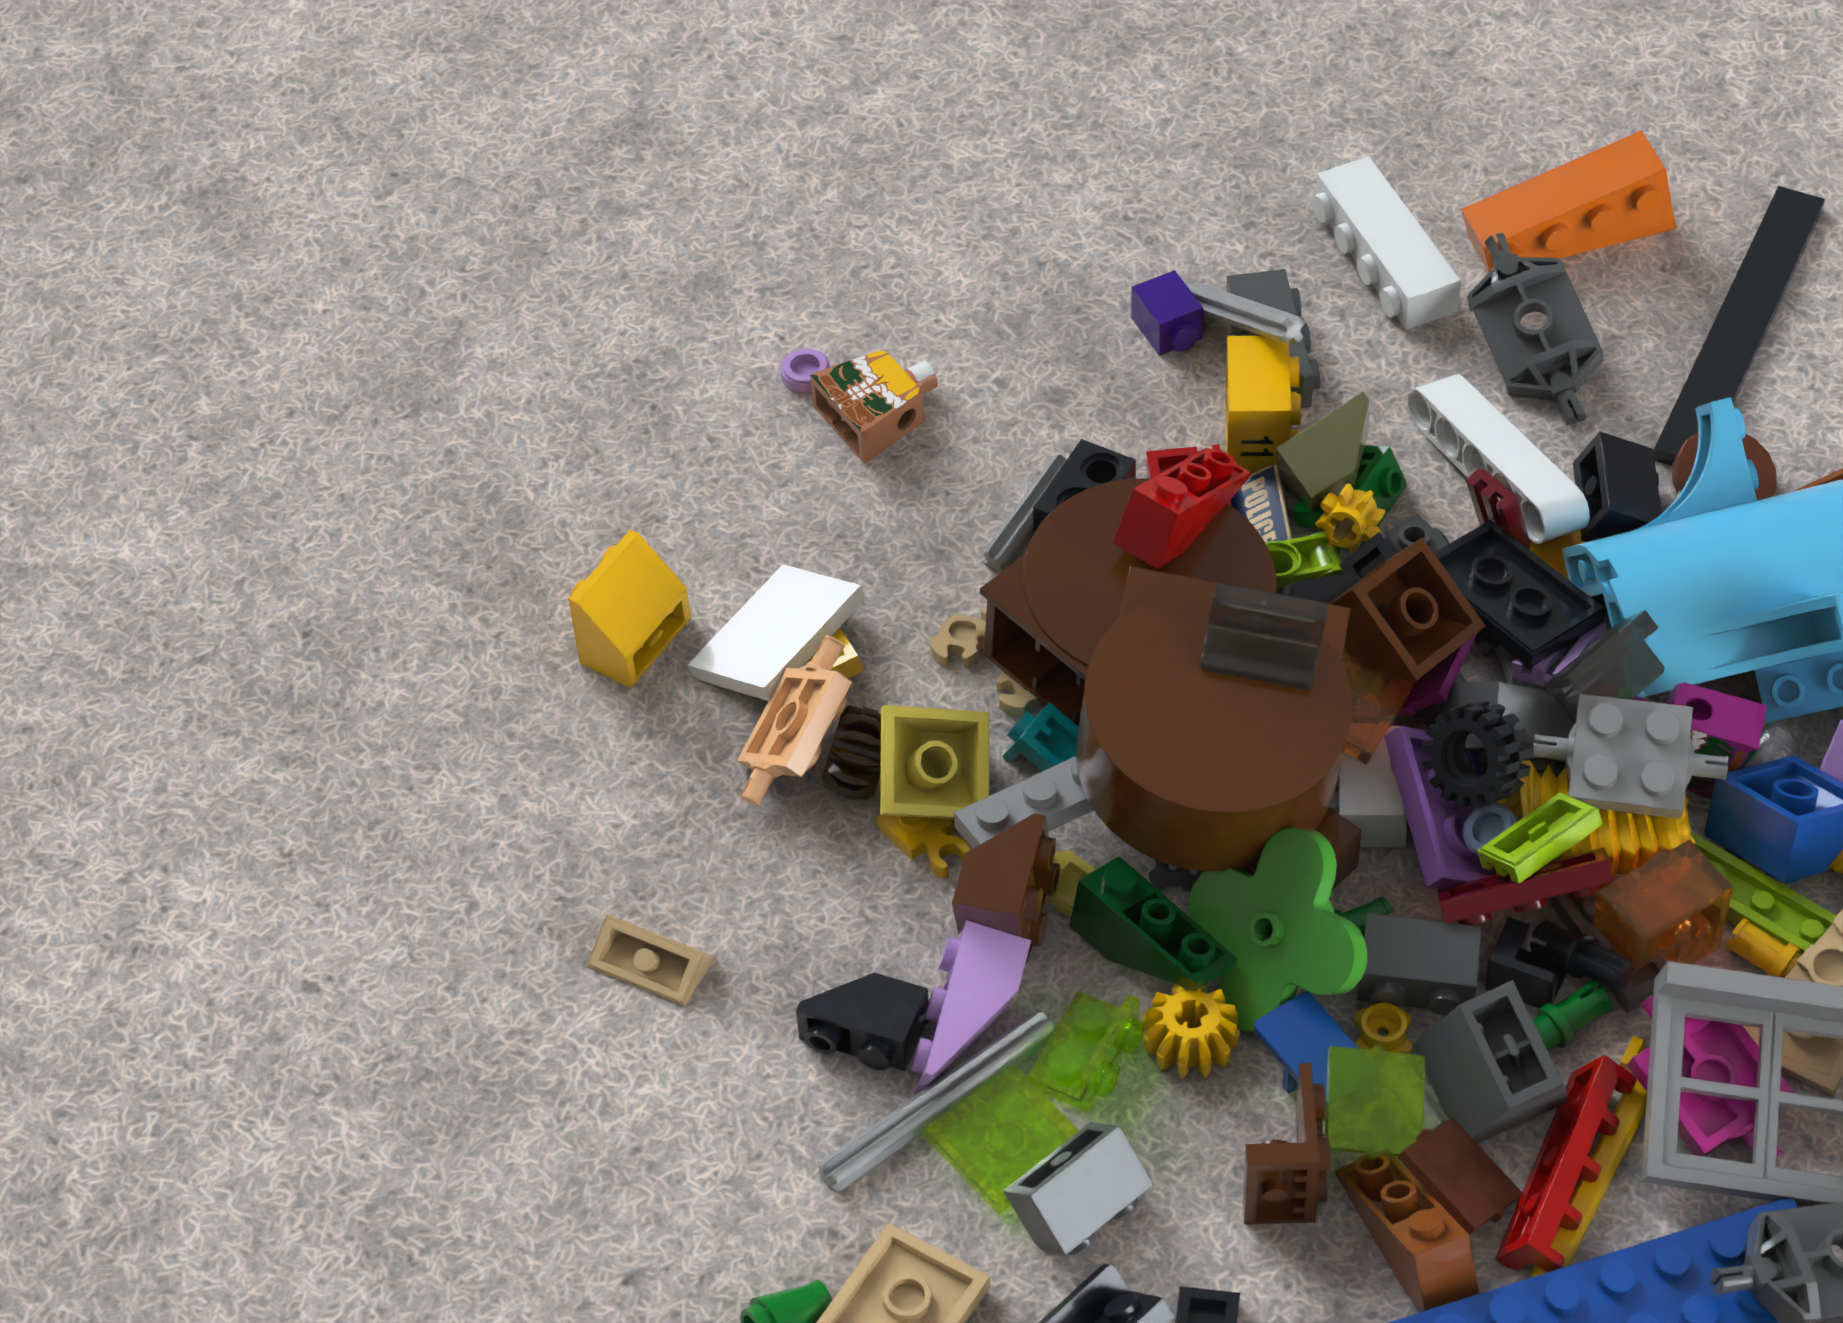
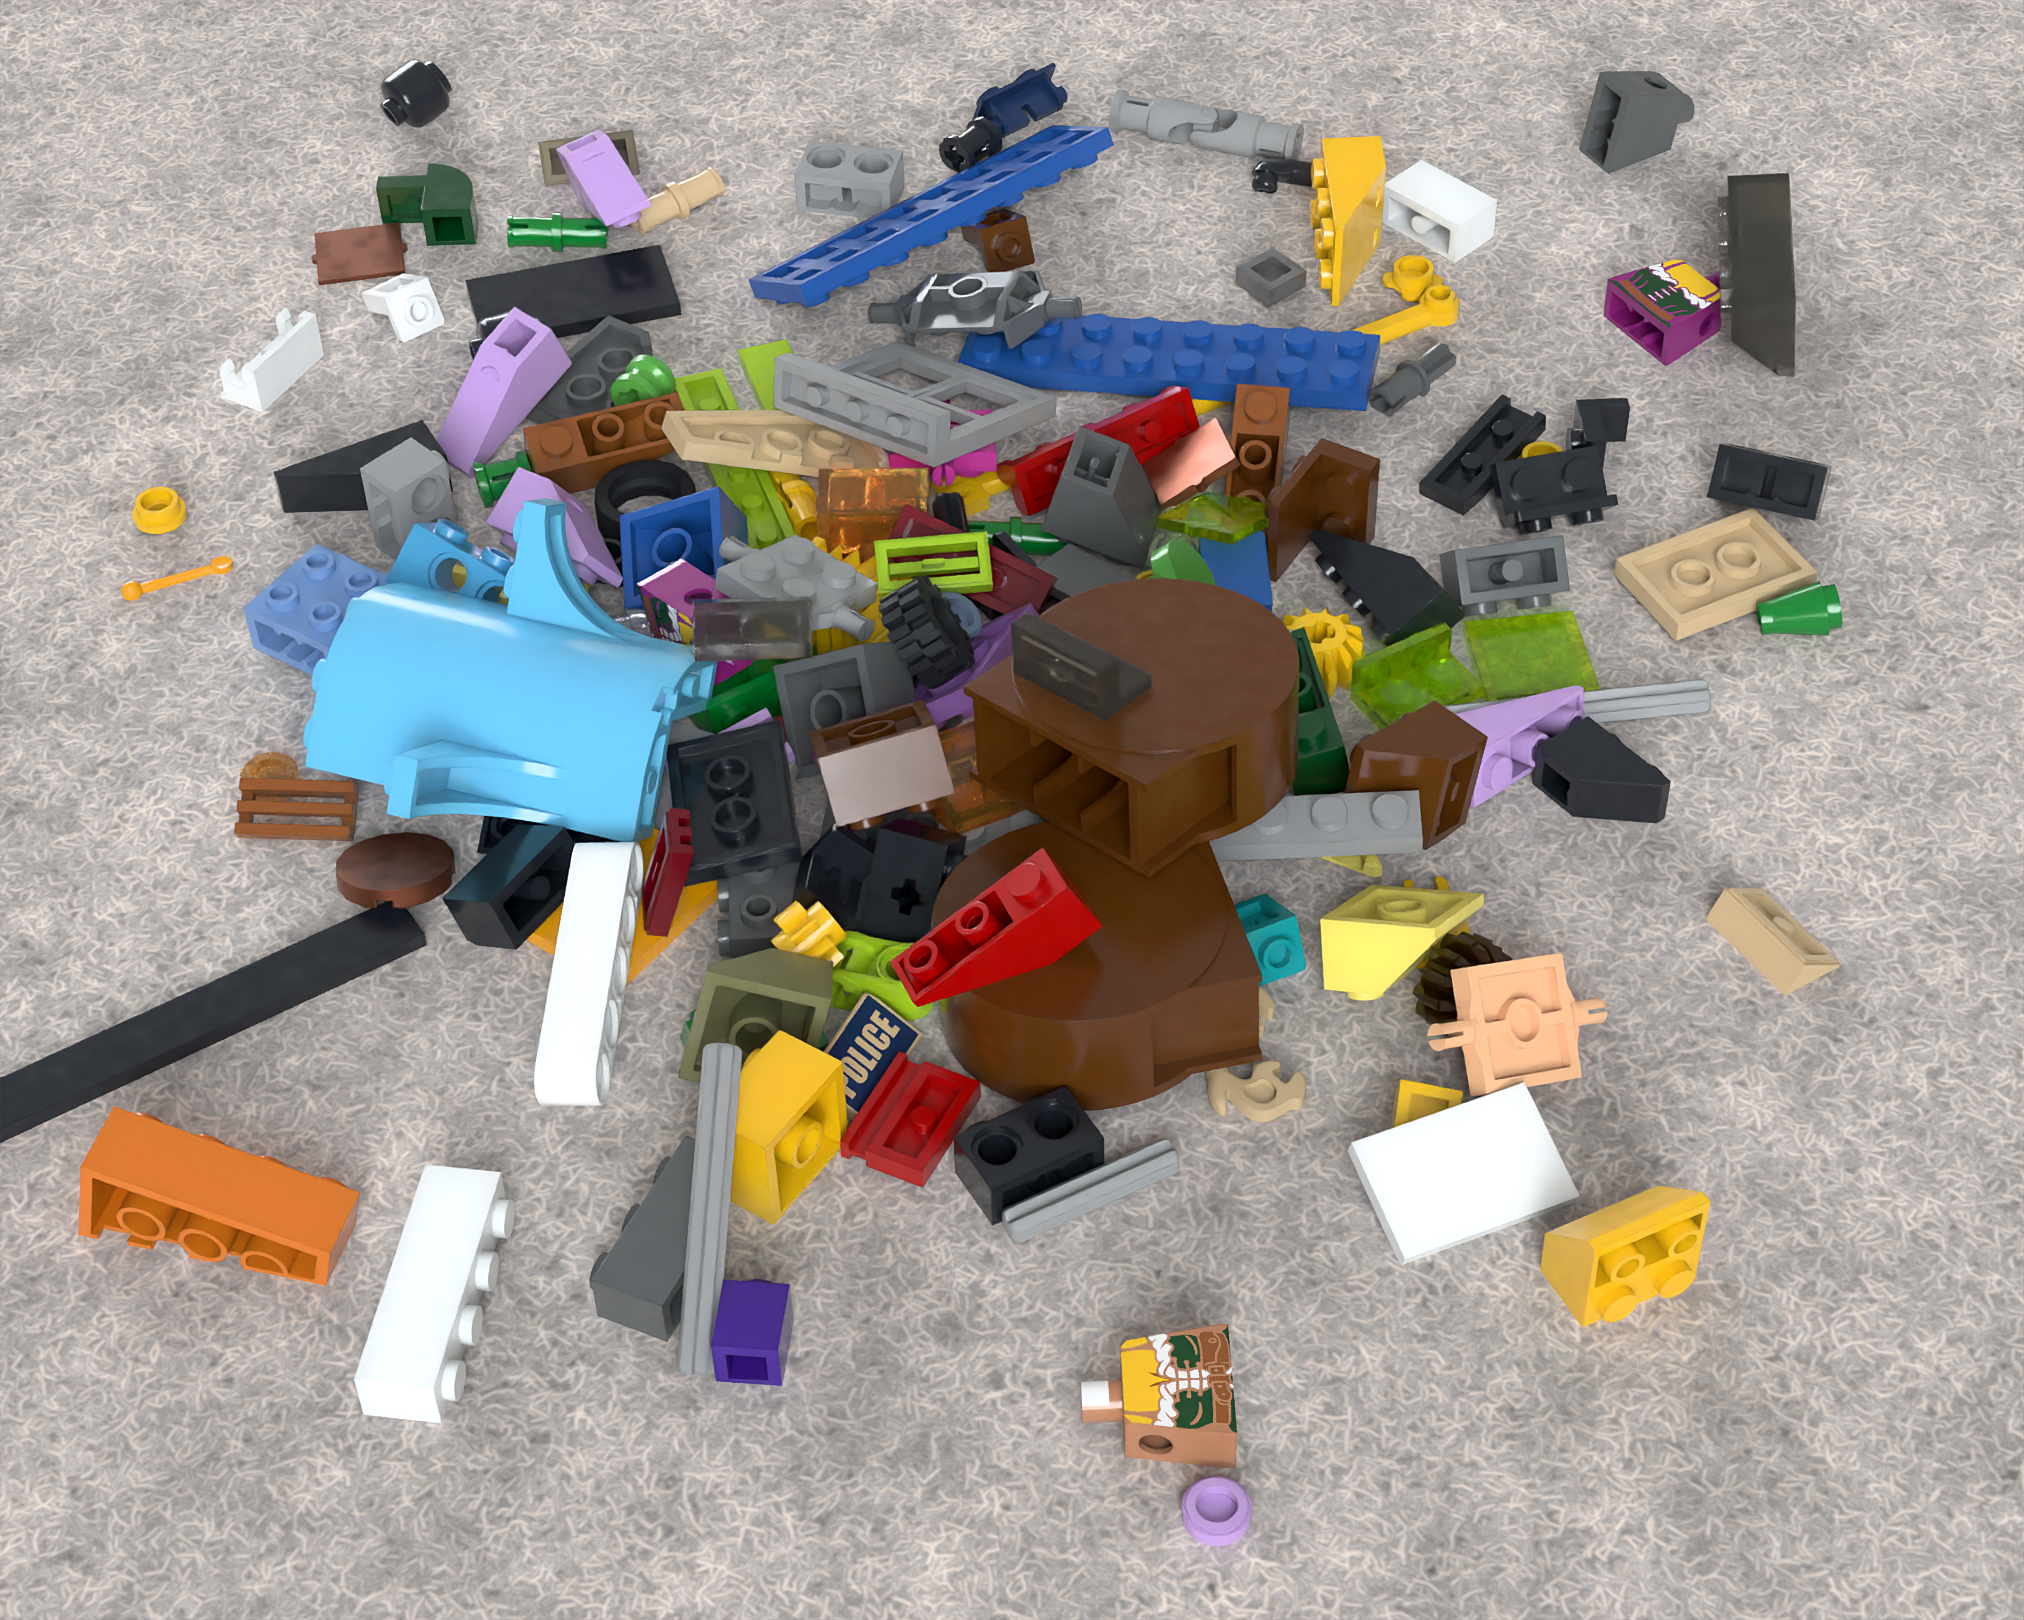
camera: 150 degrees left, 5 degrees down
dark grey plate [1467,233,1603,425] -> none
none -> black slope [1308,529,1466,657]

